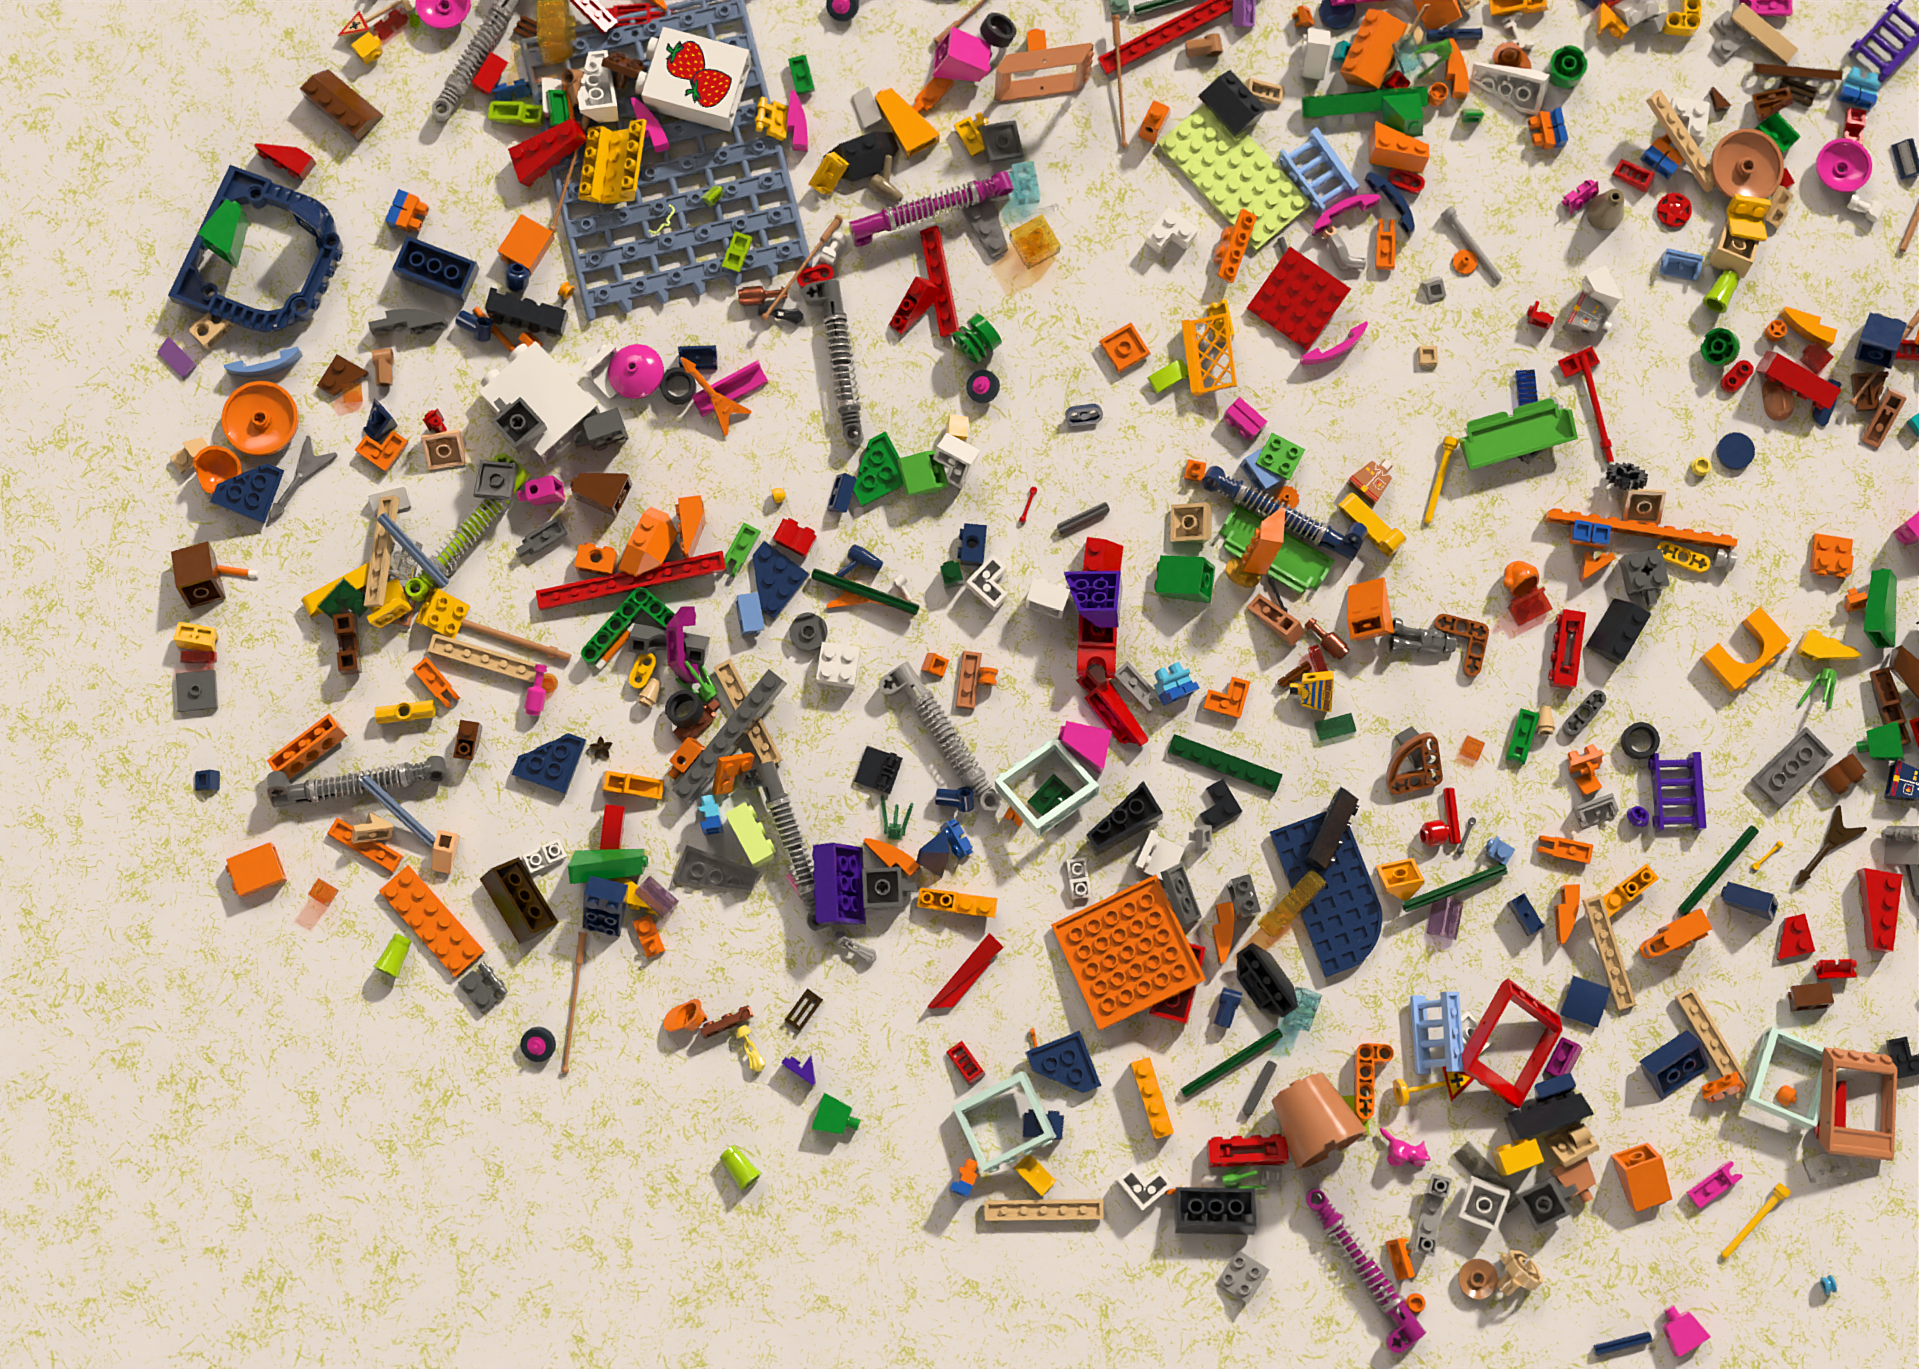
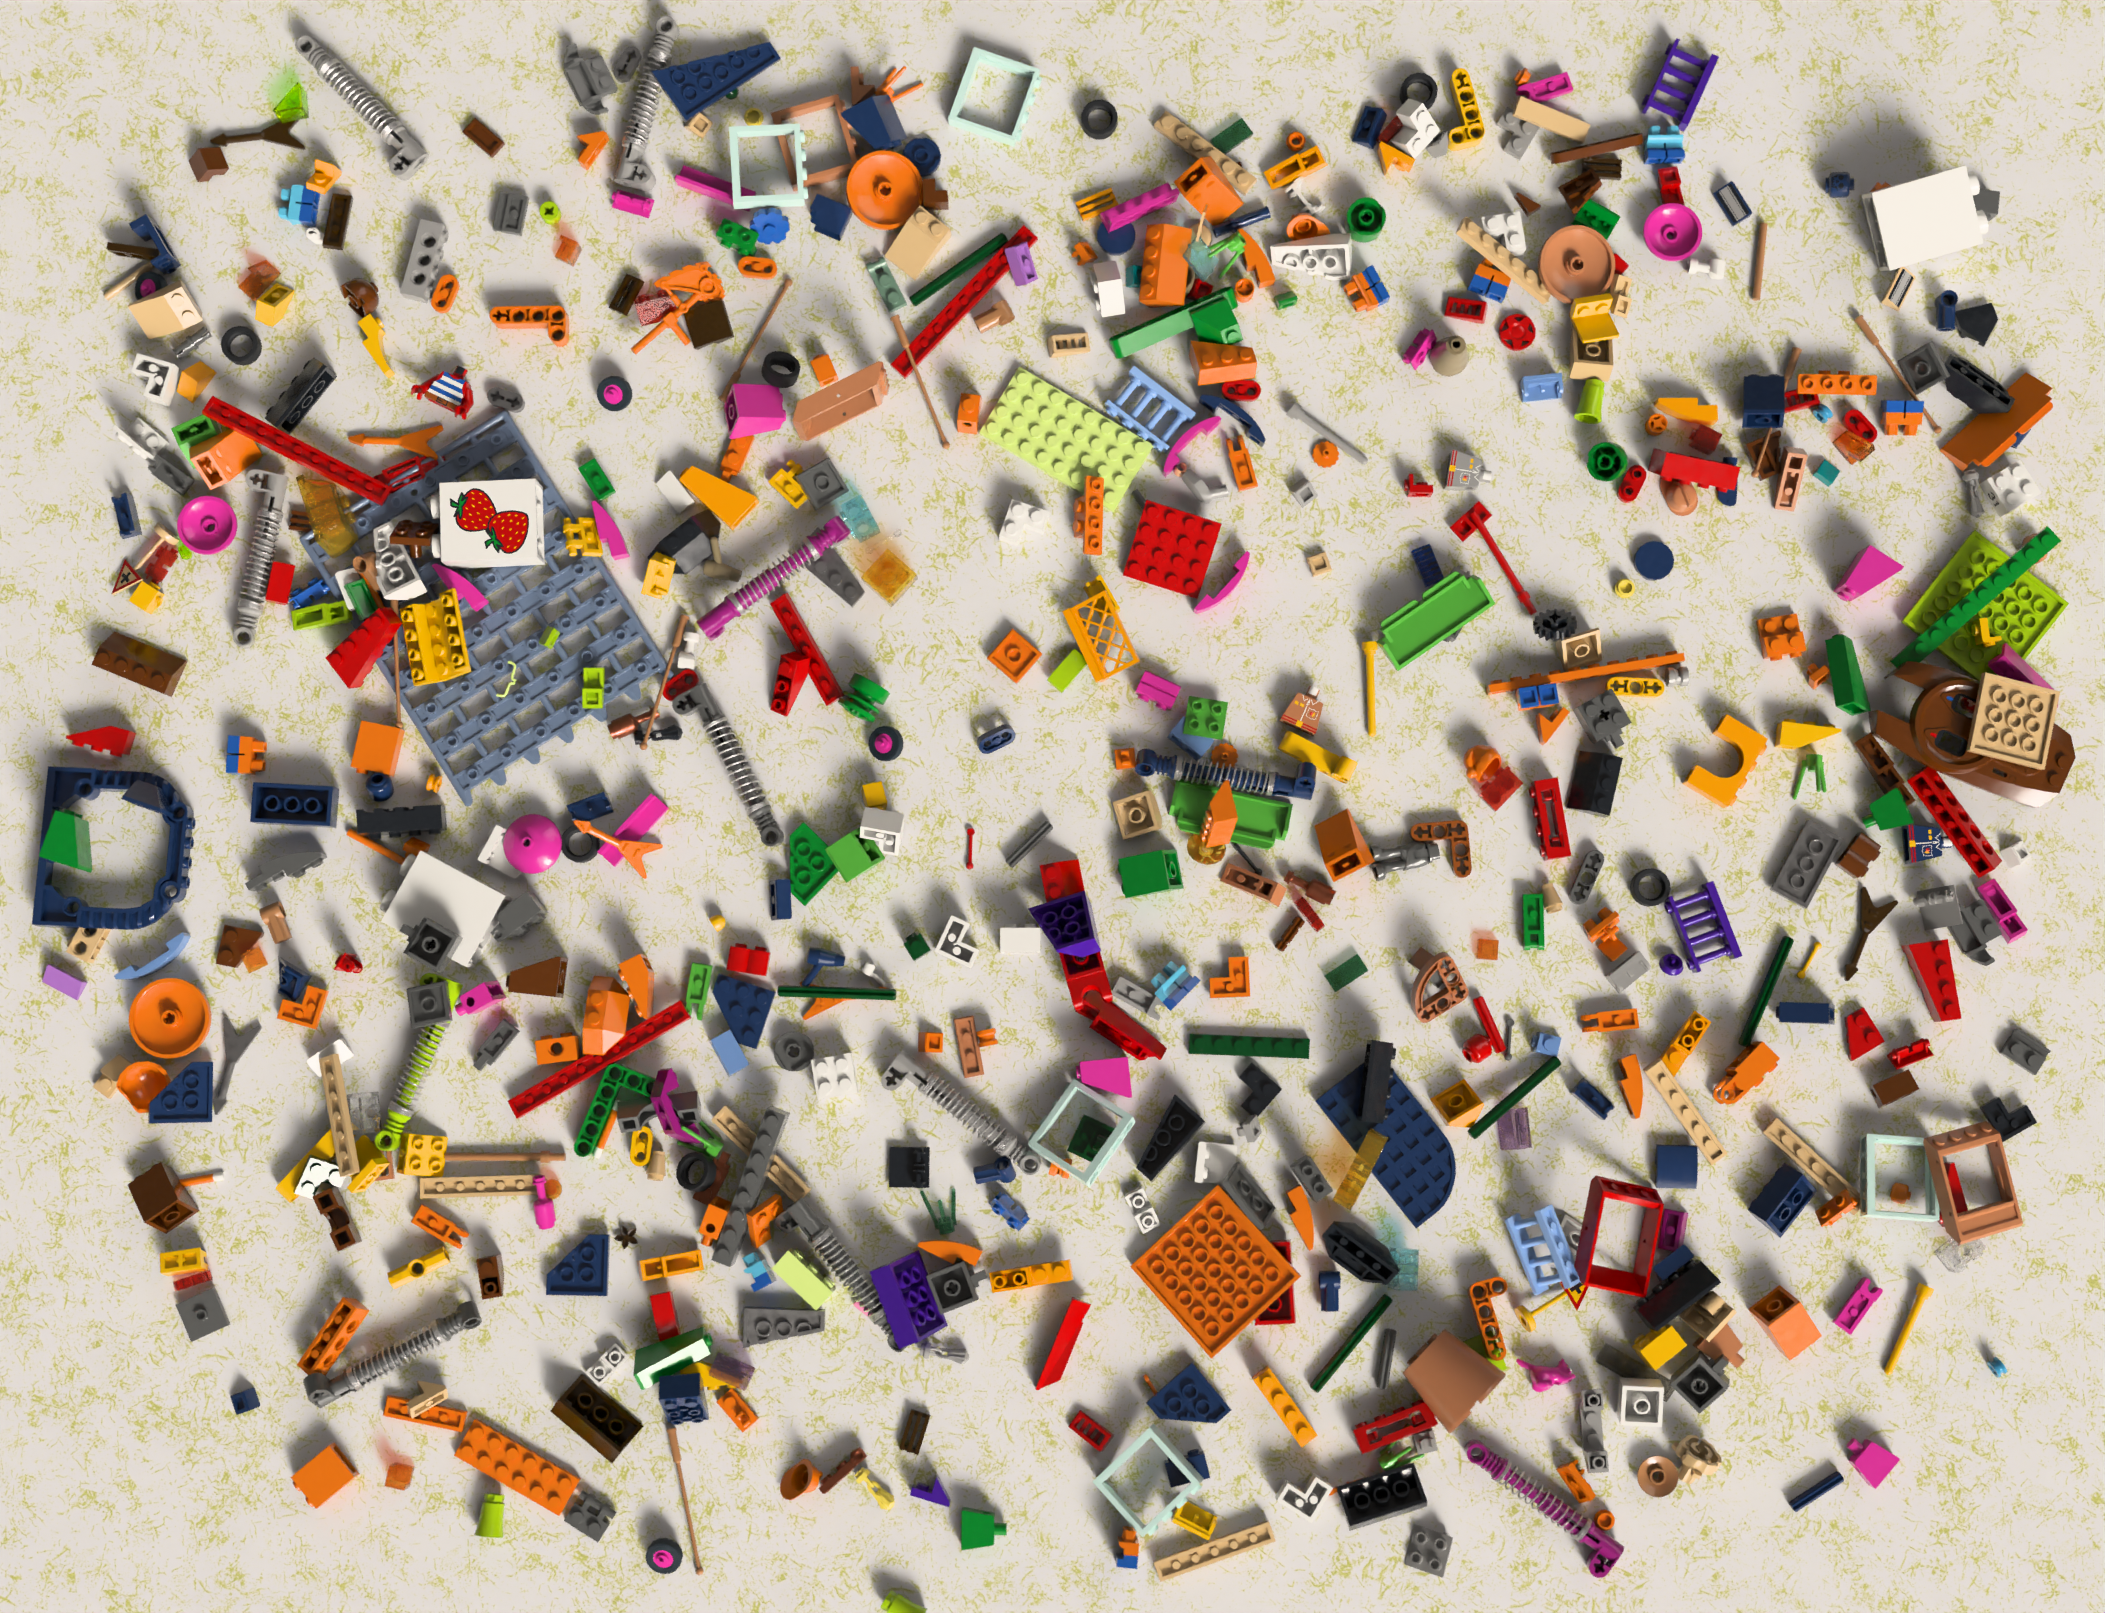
camera: 15 degrees left, 5 degrees up
sand blue axle [359,775,436,847] -> none
sand blue axle [377,513,449,588] -> none
light nougat slope [421,430,467,470] -> none
light nougat slope [431,830,460,874] -> none
dark blue piece [455,310,493,342] -> none
slope [916,830,949,878] -> none
dark blue brick [957,523,987,566] -> none
black slope [1198,69,1267,137] -> none
torso [1290,671,1334,712] -> none
white slope [1581,265,1623,312] -> none

